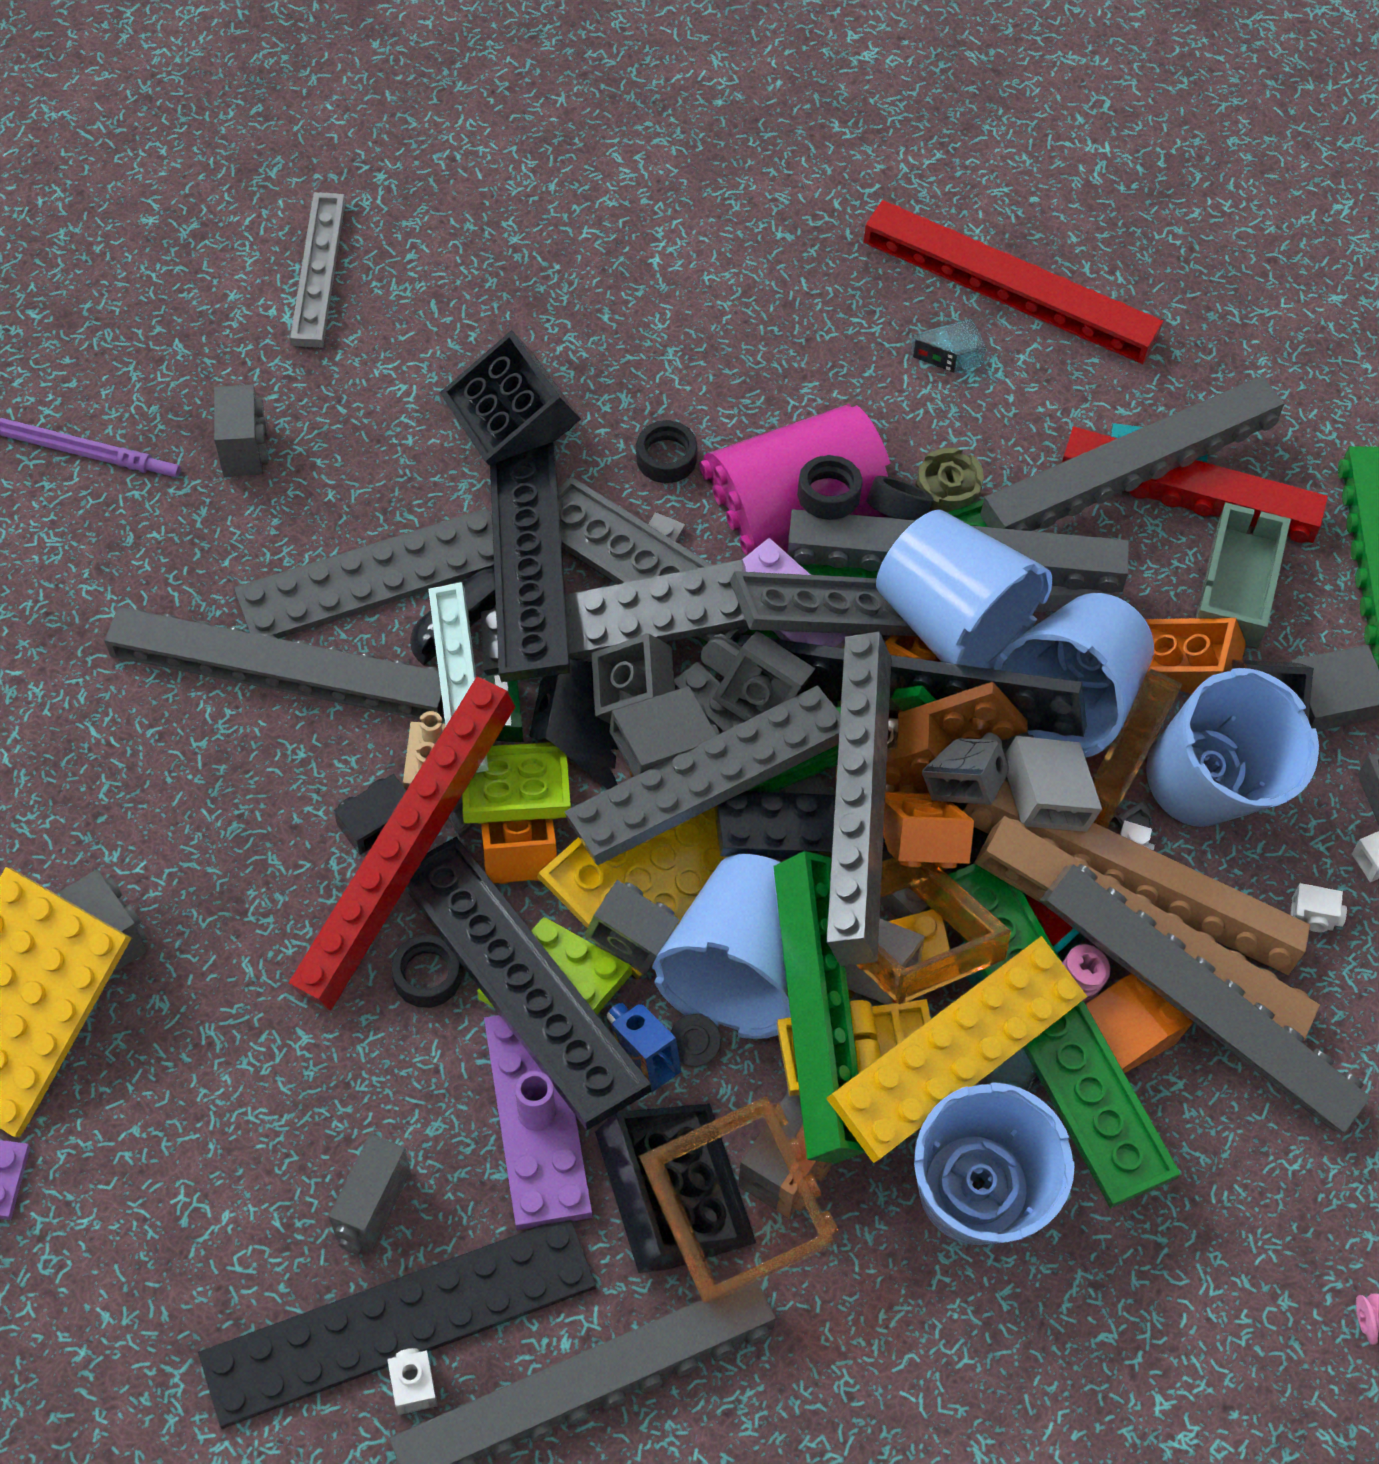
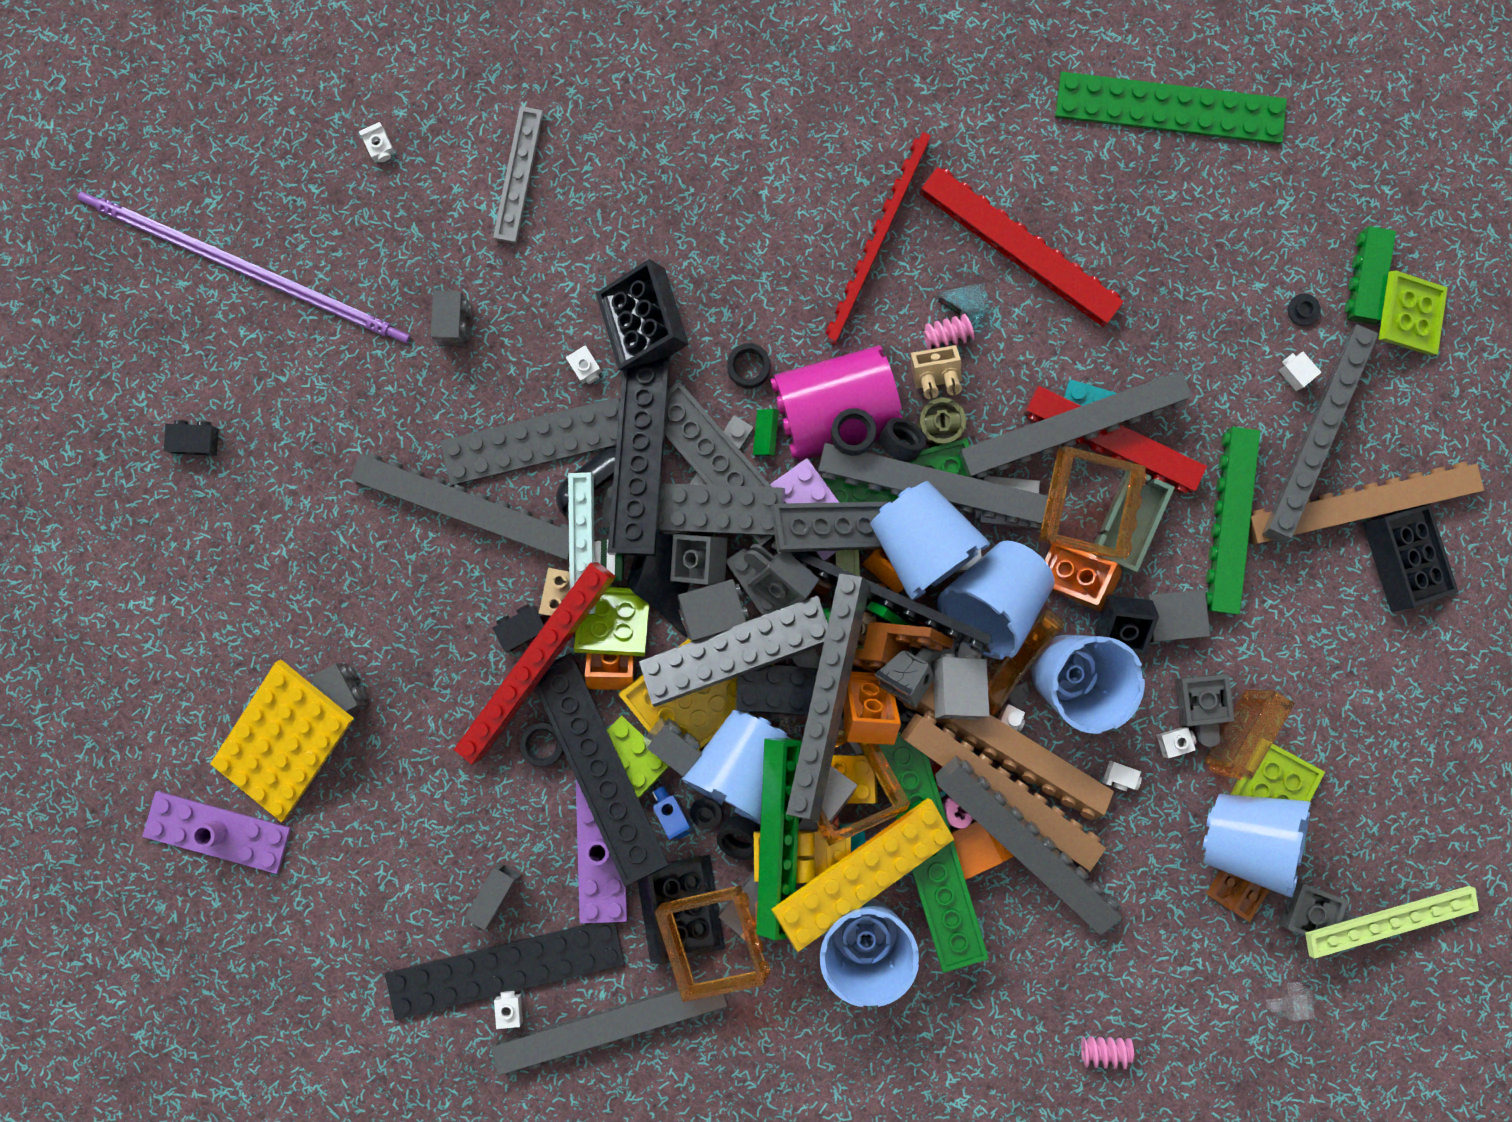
camera: 15 degrees right, 25 degrees up
none -> white brick [359,122,395,162]
none -> white brick [566,345,602,384]
none -> black tyre [716,816,761,860]
none -> green tile [753,409,779,456]
none -> red plate [825,132,931,345]
none -> tan brick [911,345,962,399]
none -> bright pink piece [924,314,975,350]
none -> clear orange window [1039,446,1147,560]
none -> green plate [1055,72,1287,145]

